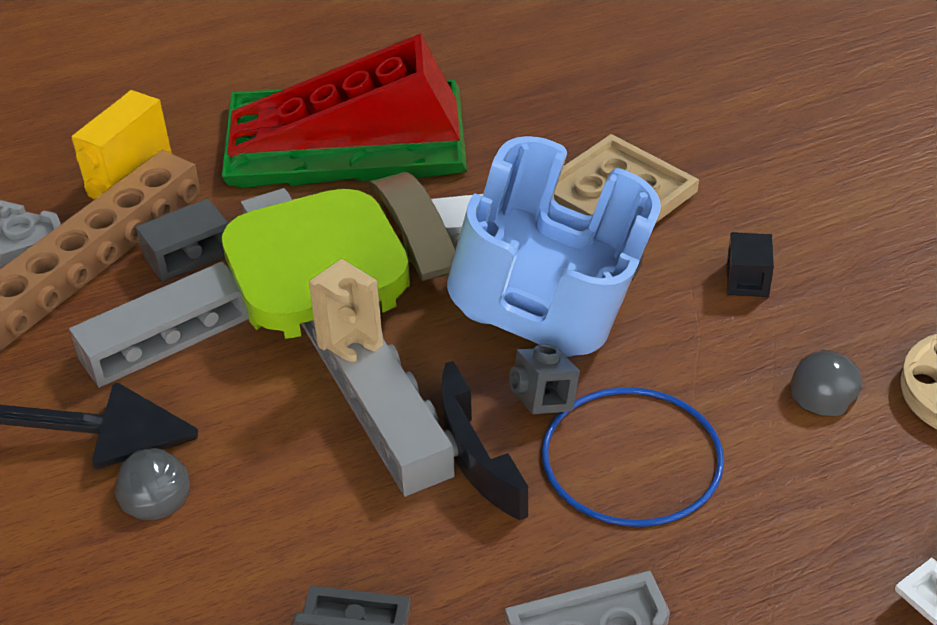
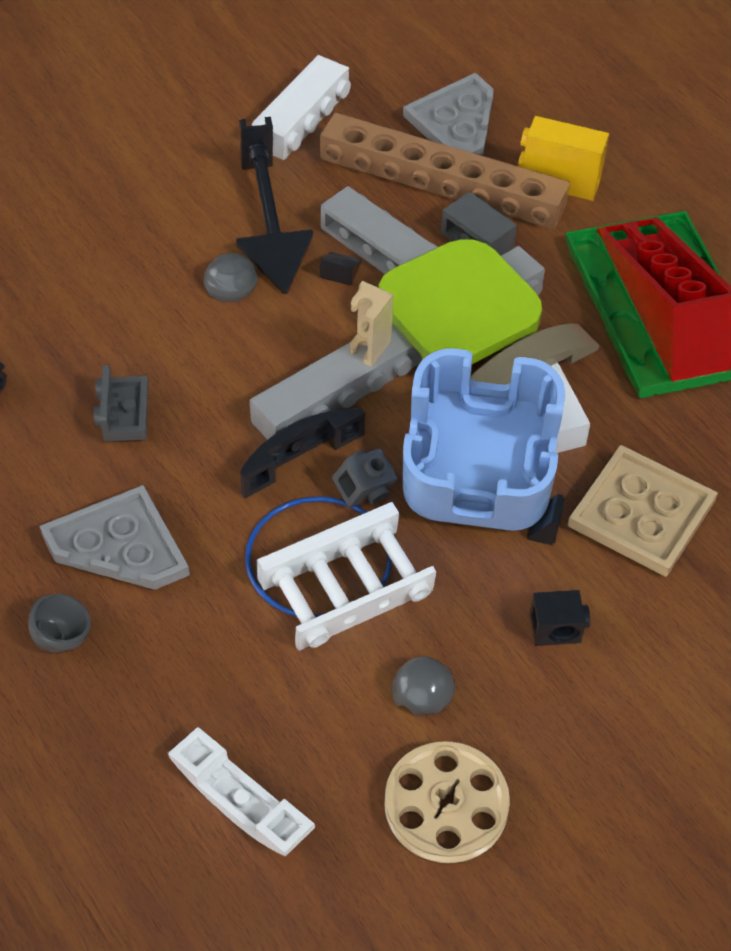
camera: 75 degrees right, 10 degrees up
none -> white fence [257,502,436,651]
none -> black slope [320,252,361,285]

